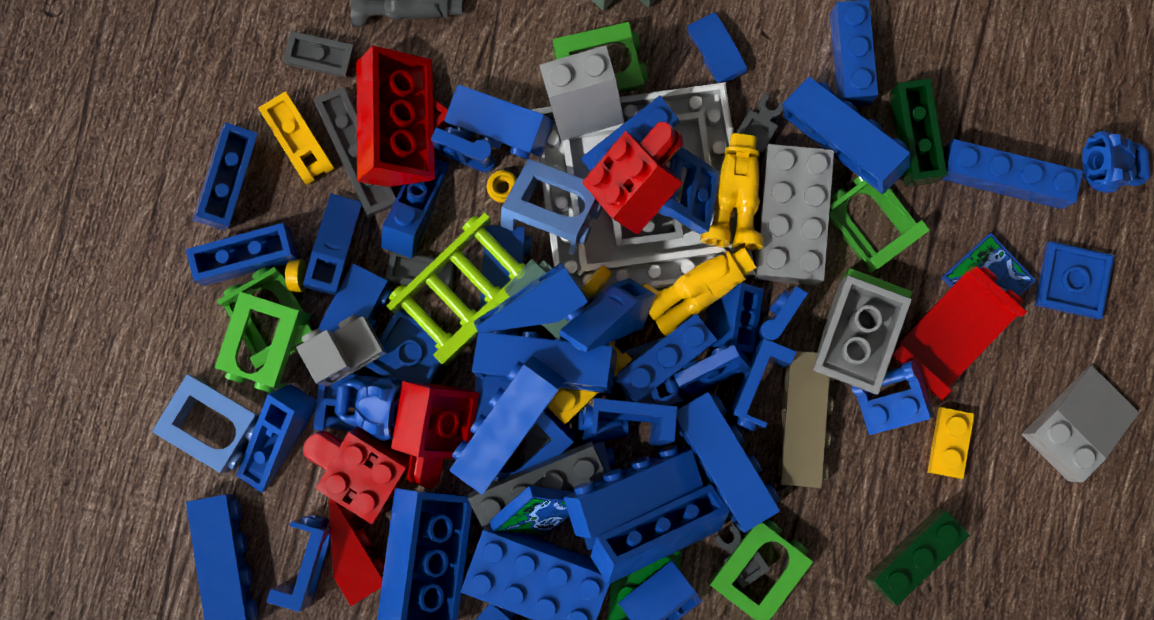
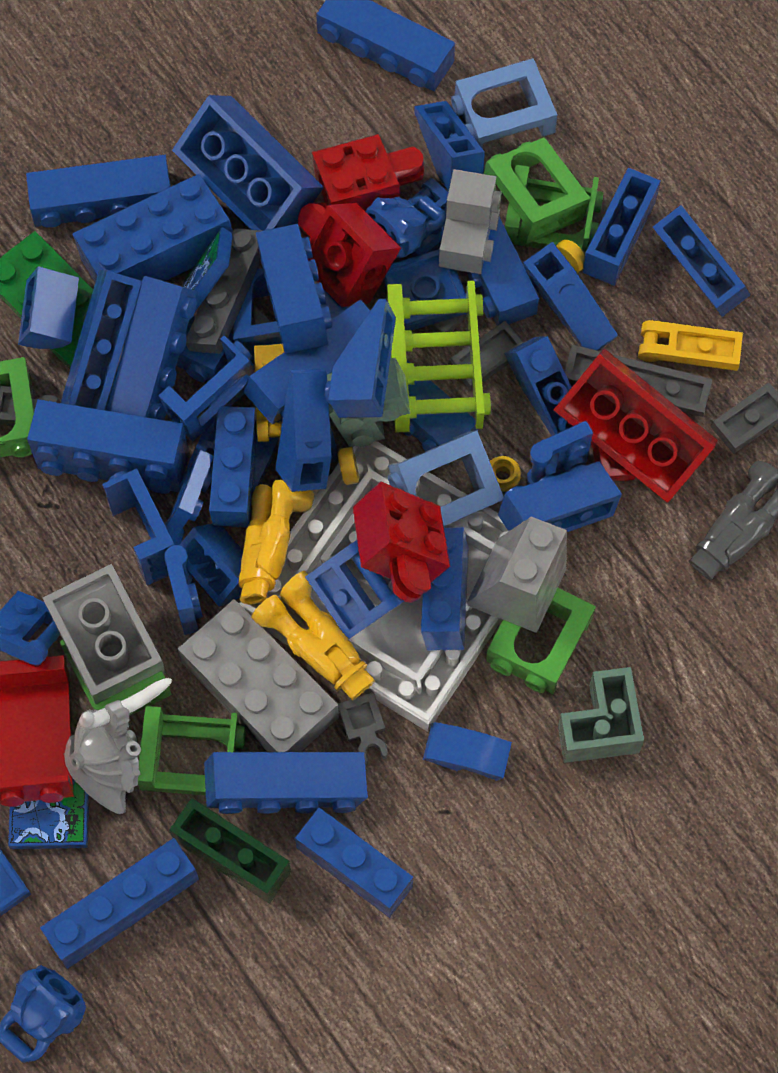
camera: 130 degrees right, 15 degrees down
blue panel [266,514,331,612] -> none
red slope [329,499,385,606] -> none
dark tan brick [776,351,834,488] -> none
none -> light grey helmet [64,678,172,814]

